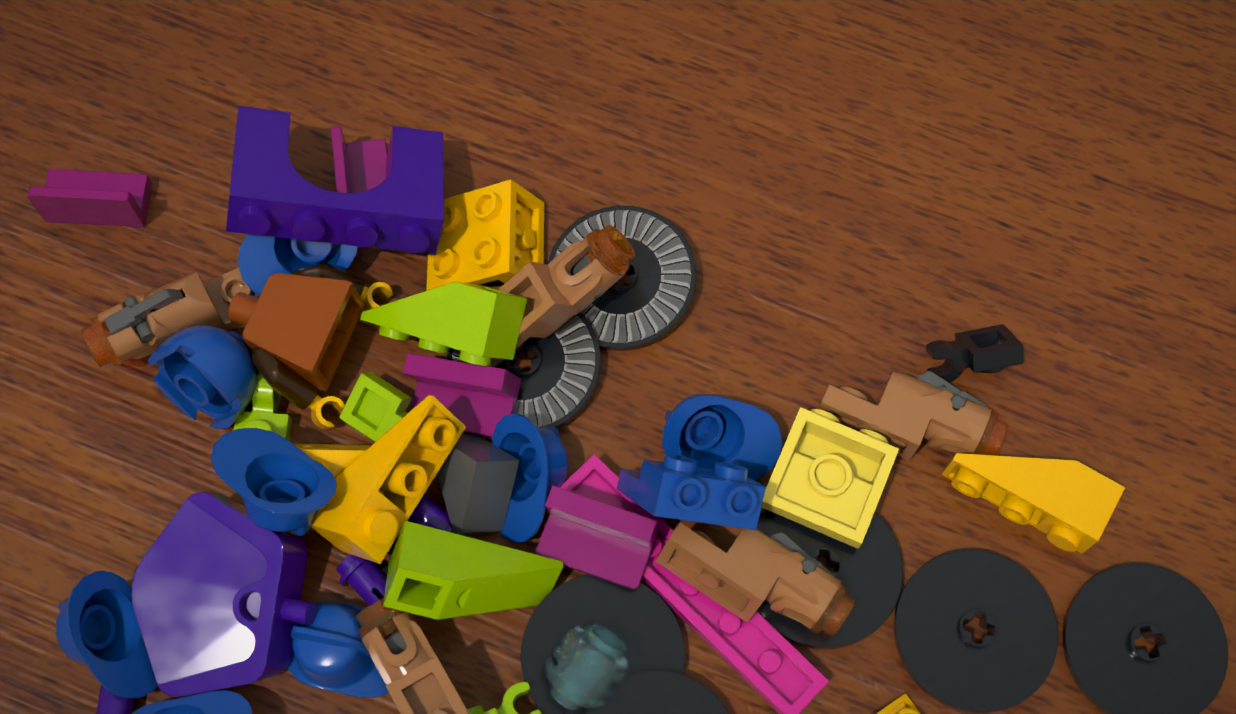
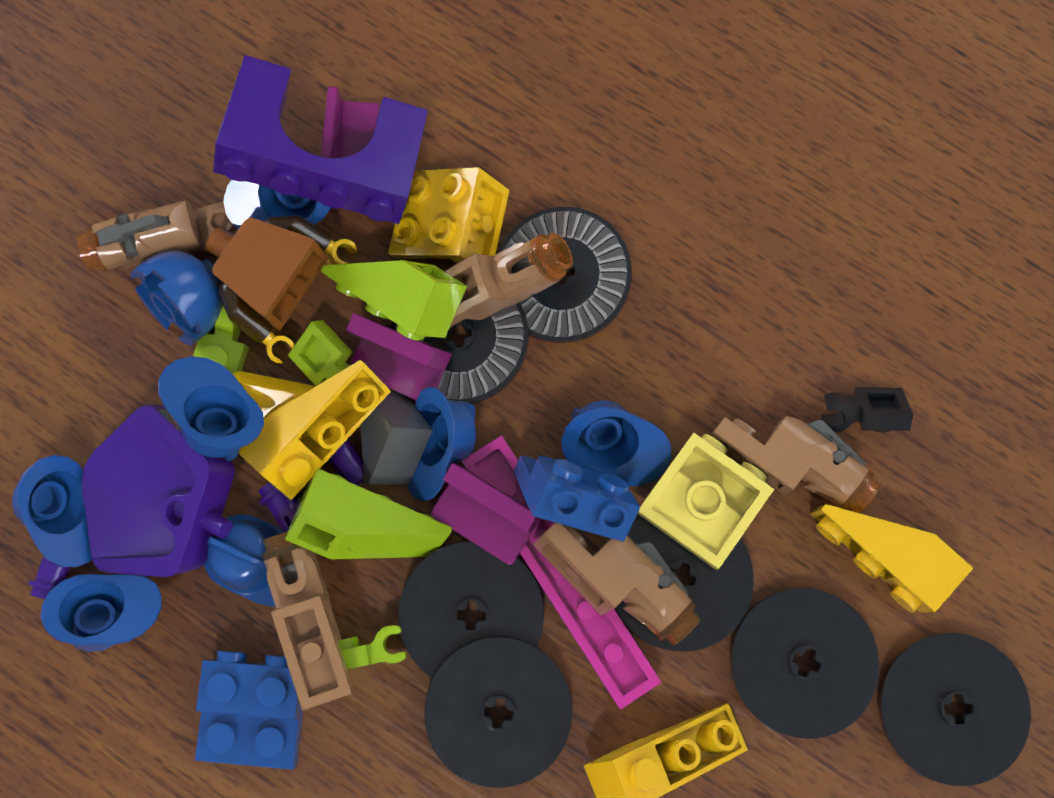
camera: 20 degrees right, 10 degrees up
magenta panel [28,169,152,227] -> none
clear light blue head [545,623,629,711] -> none

